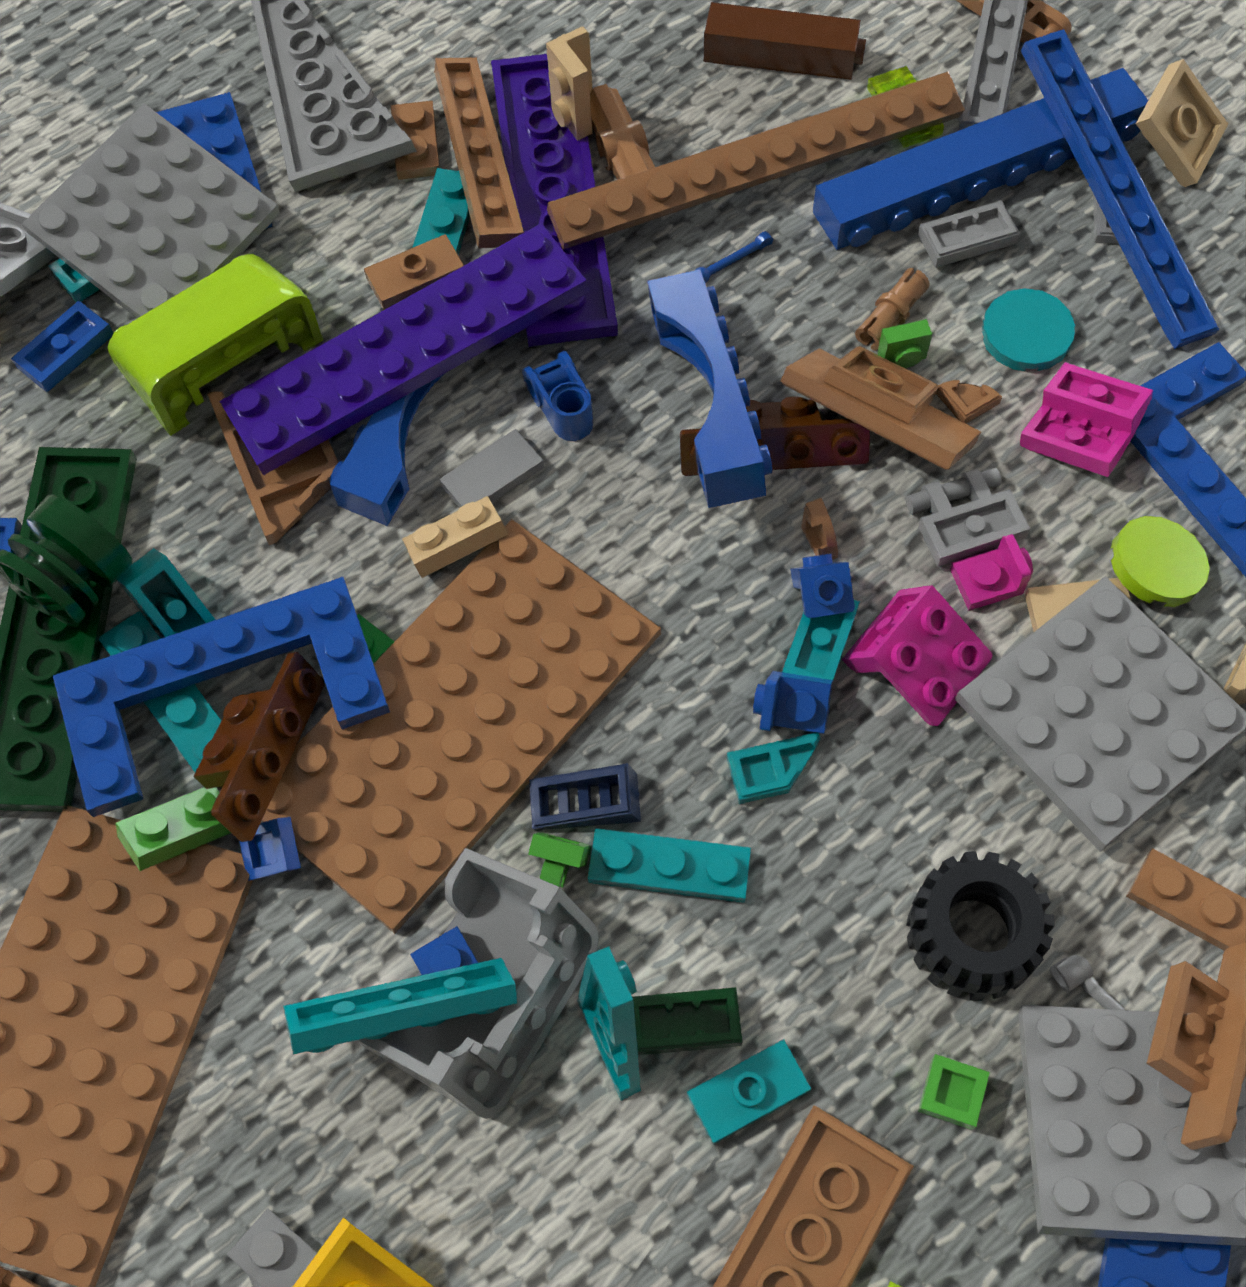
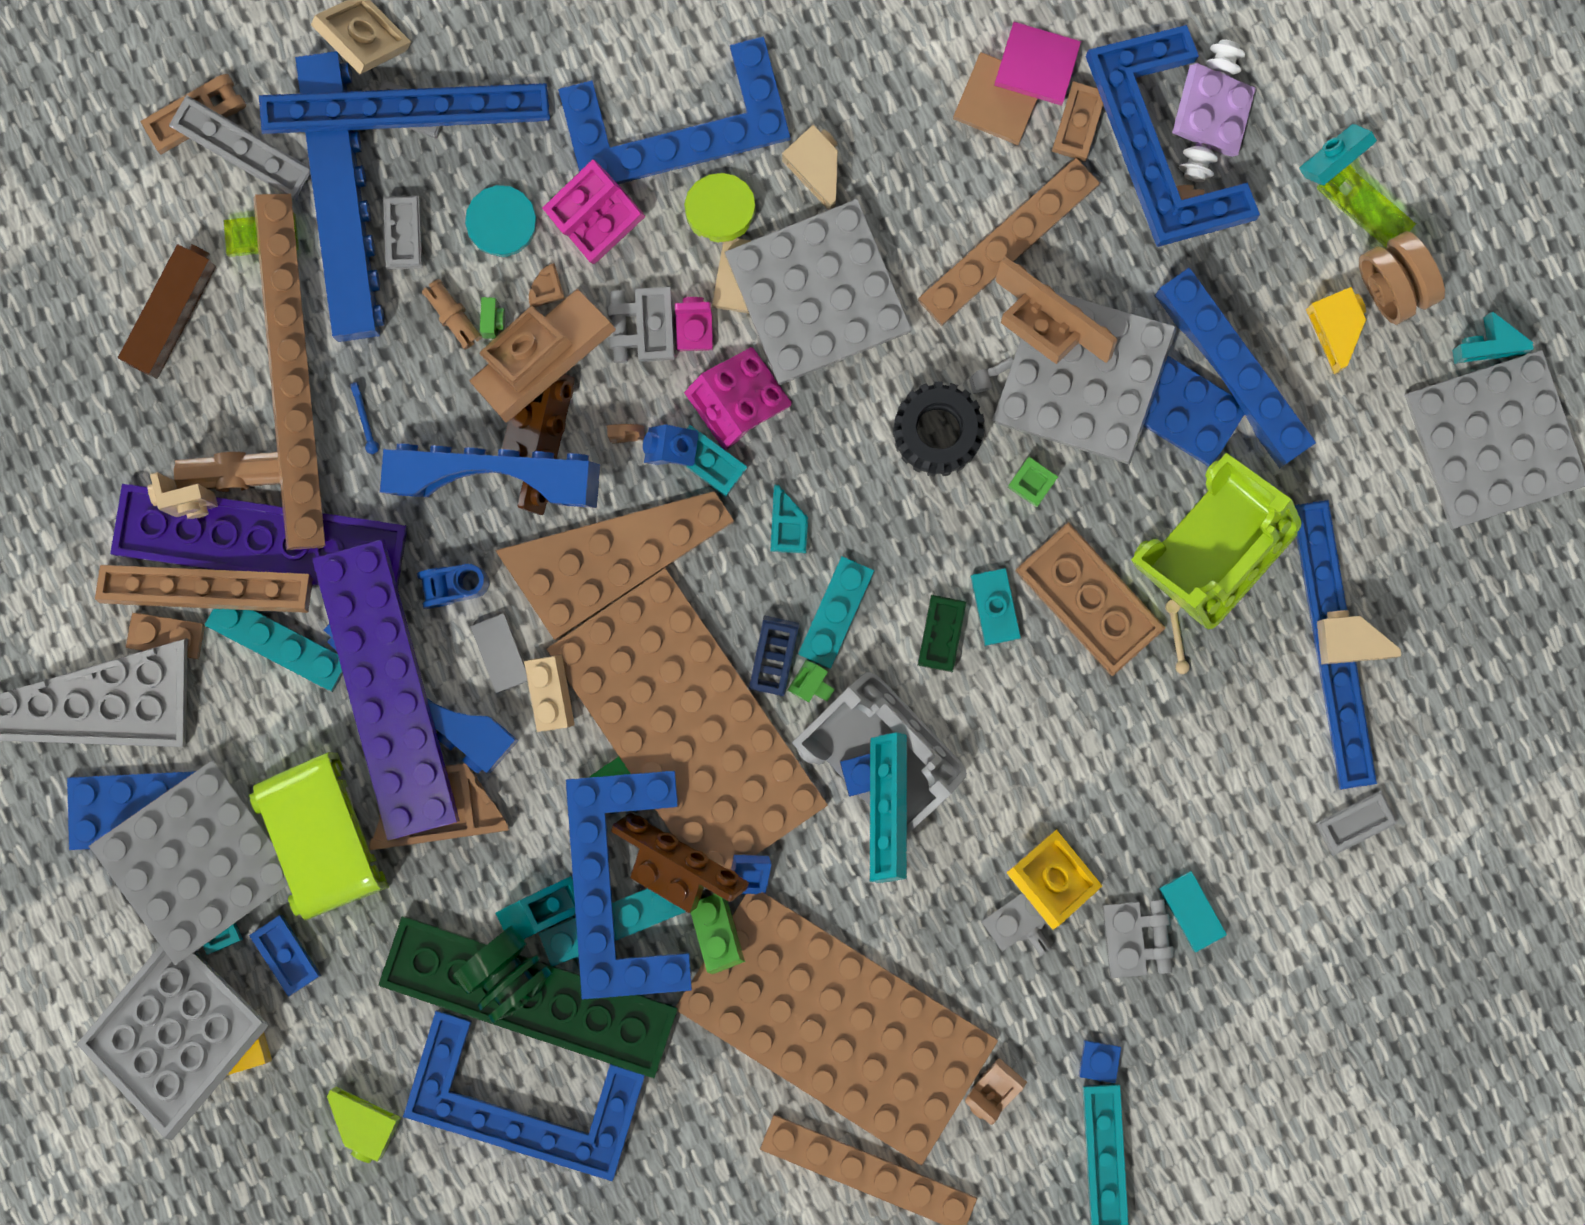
camera: 75 degrees left, 20 degrees up
medium nougat plate [364,234,464,310] -> none
teal wing [577,946,641,1101] -> none
blue bracket [753,671,833,734] -> none
none -> medium nougat wing [495,491,734,640]

